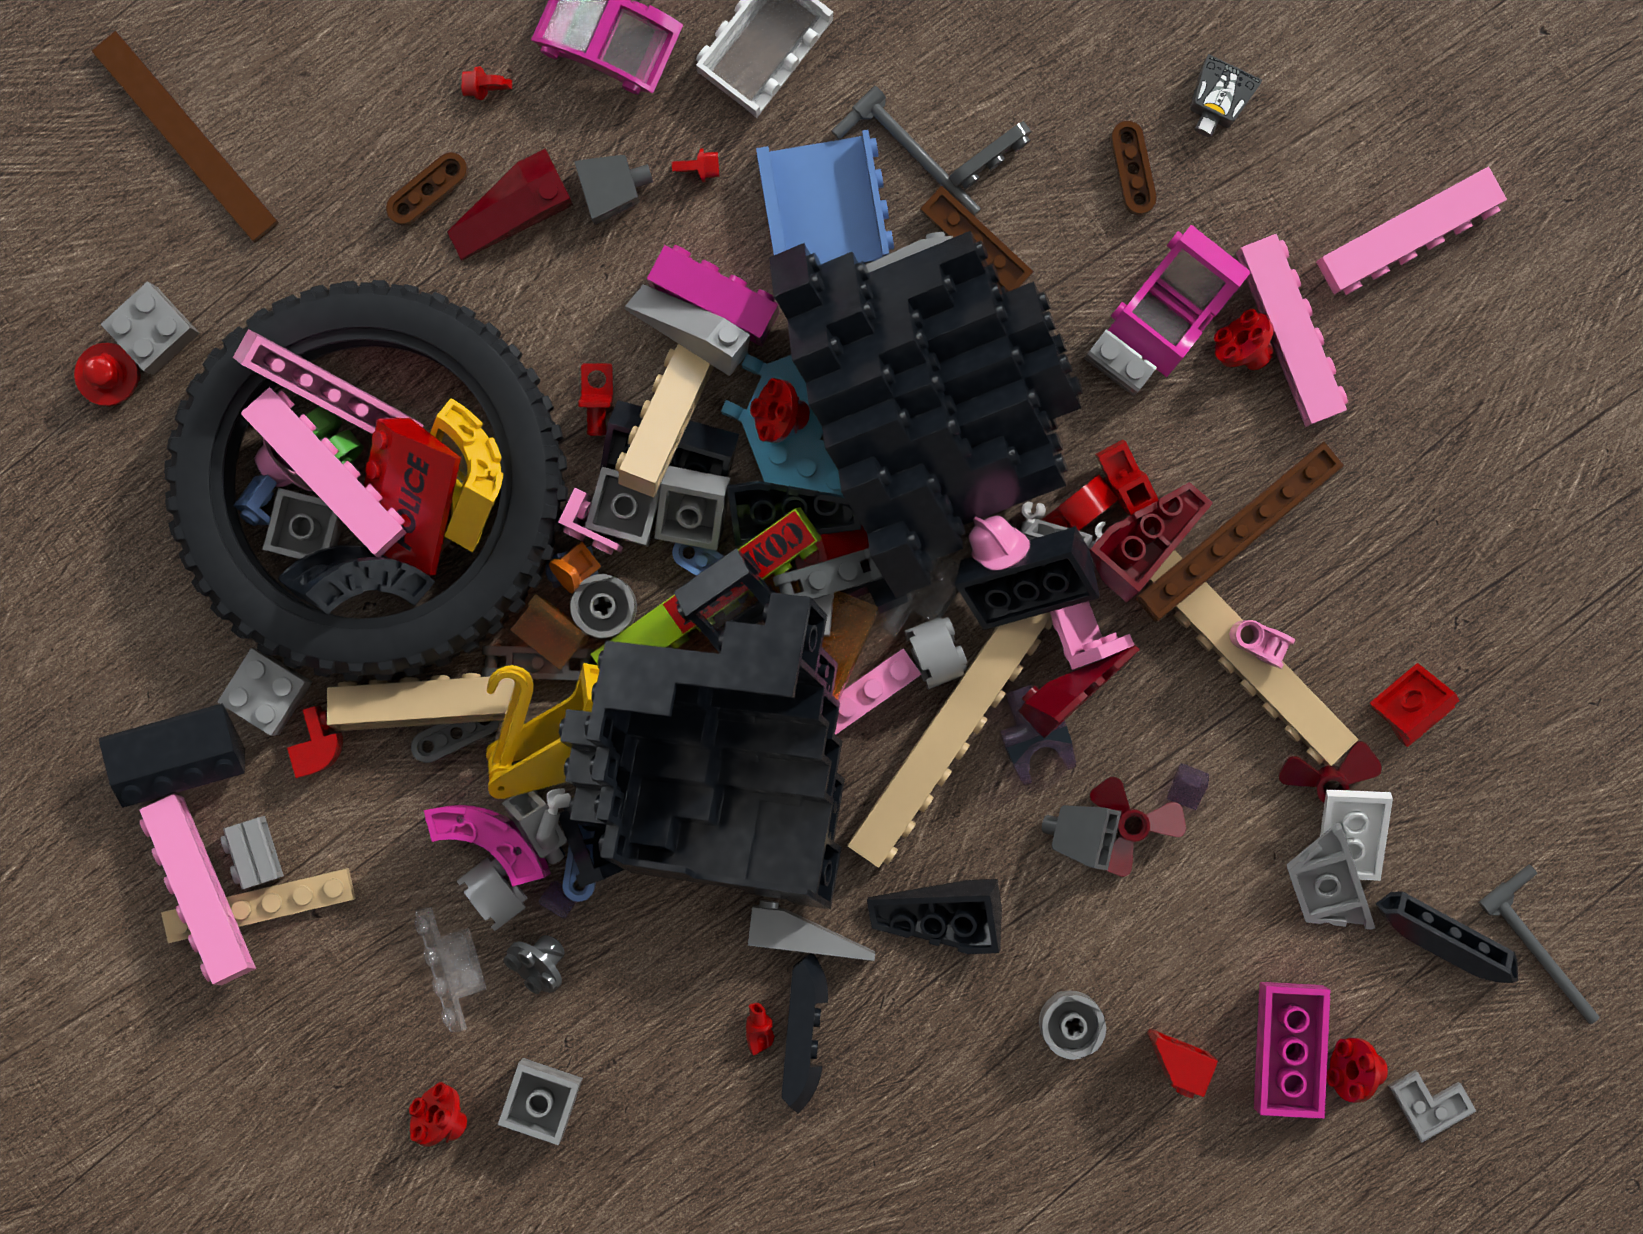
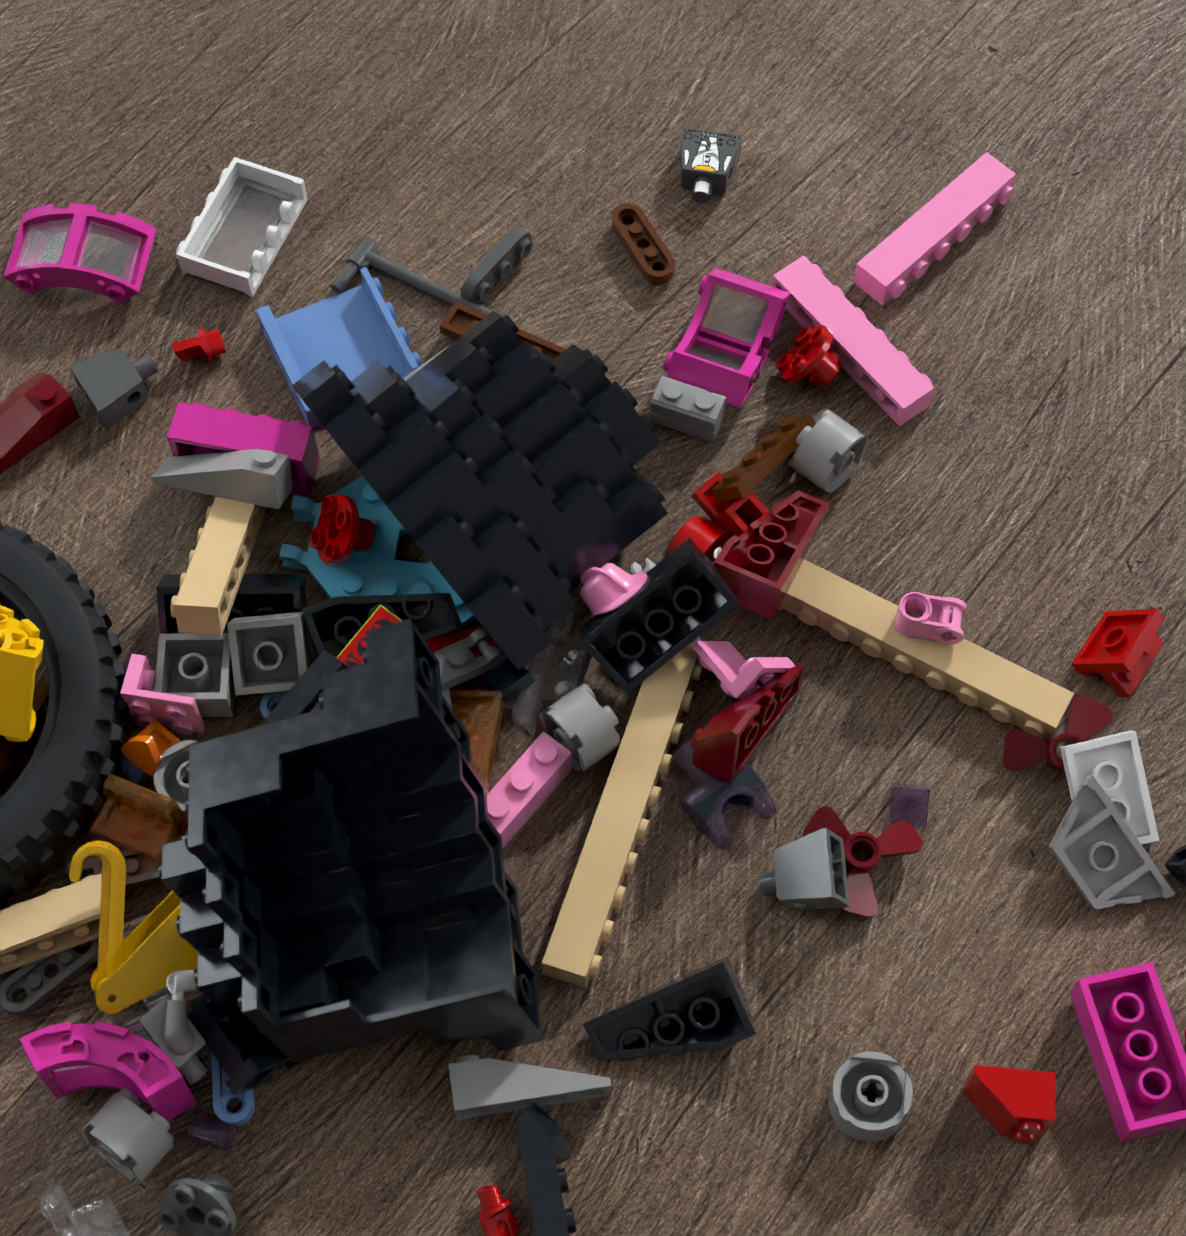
camera: 15 degrees left, 25 degrees down
red bracket [578,363,613,436] -> none
reddish brown tile [1135,442,1344,622] -> none
none -> reddish brown plate [712,416,816,502]
none -> light grey brick [788,410,869,493]

